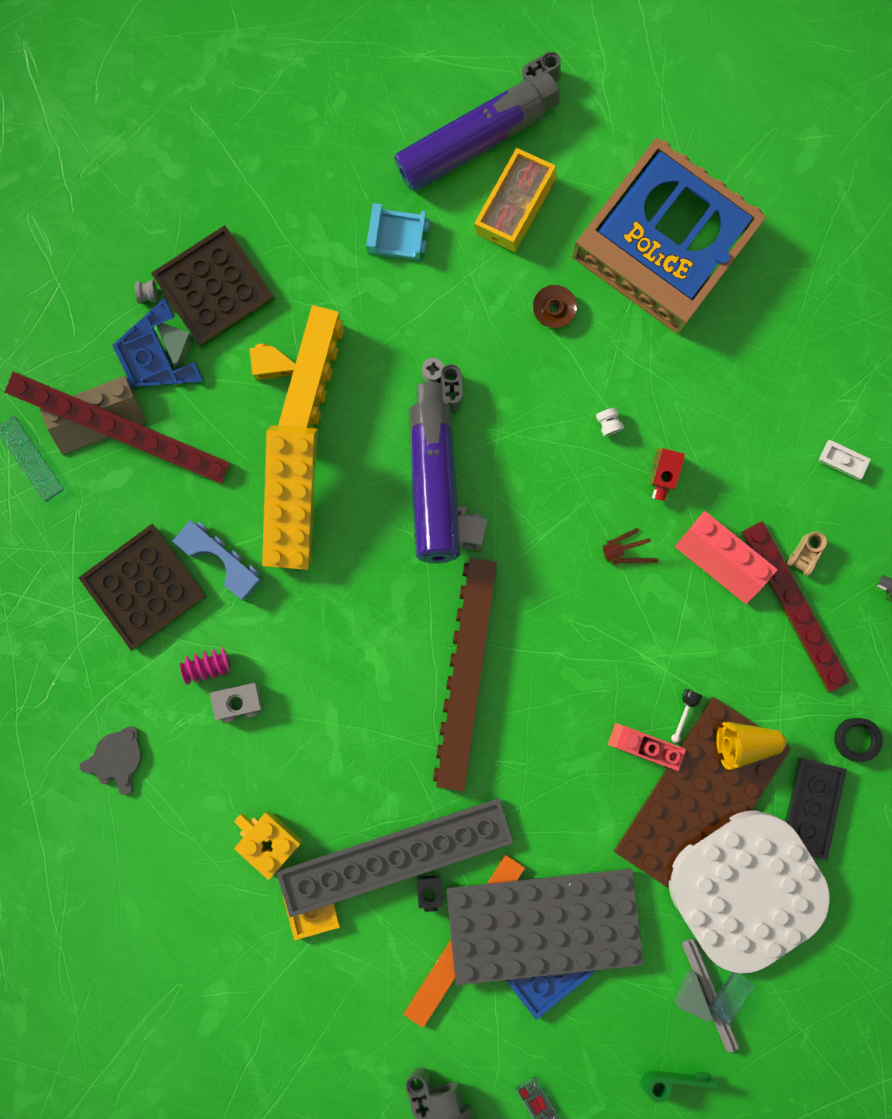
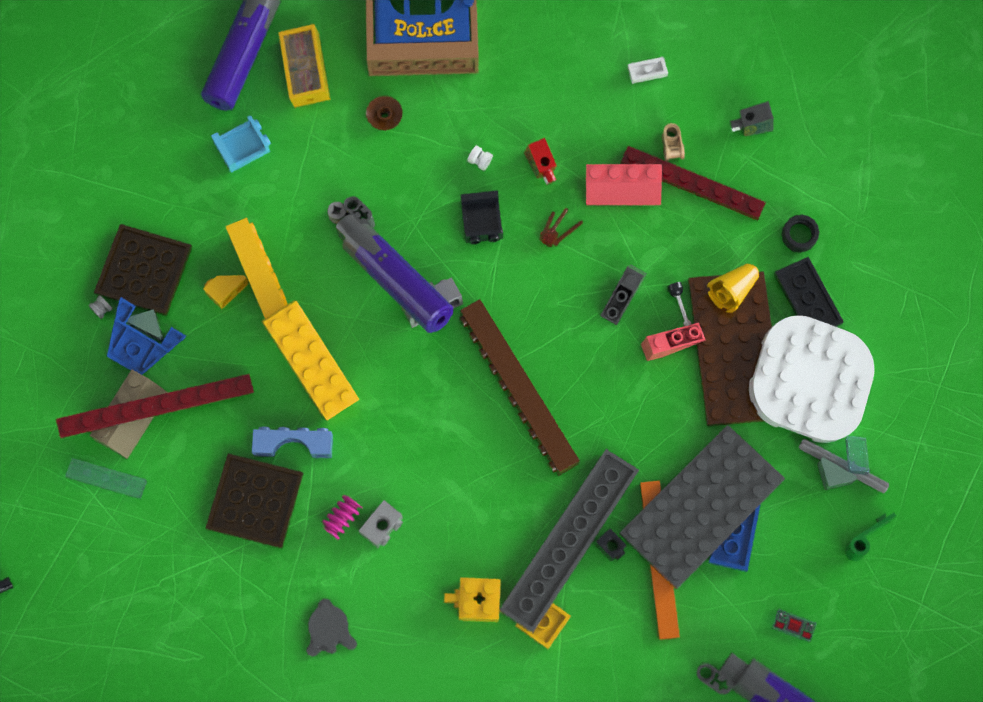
camera: 40 degrees left, 10 degrees down
none -> black panel [461,190,503,244]
none -> dark grey slope [600,264,647,325]

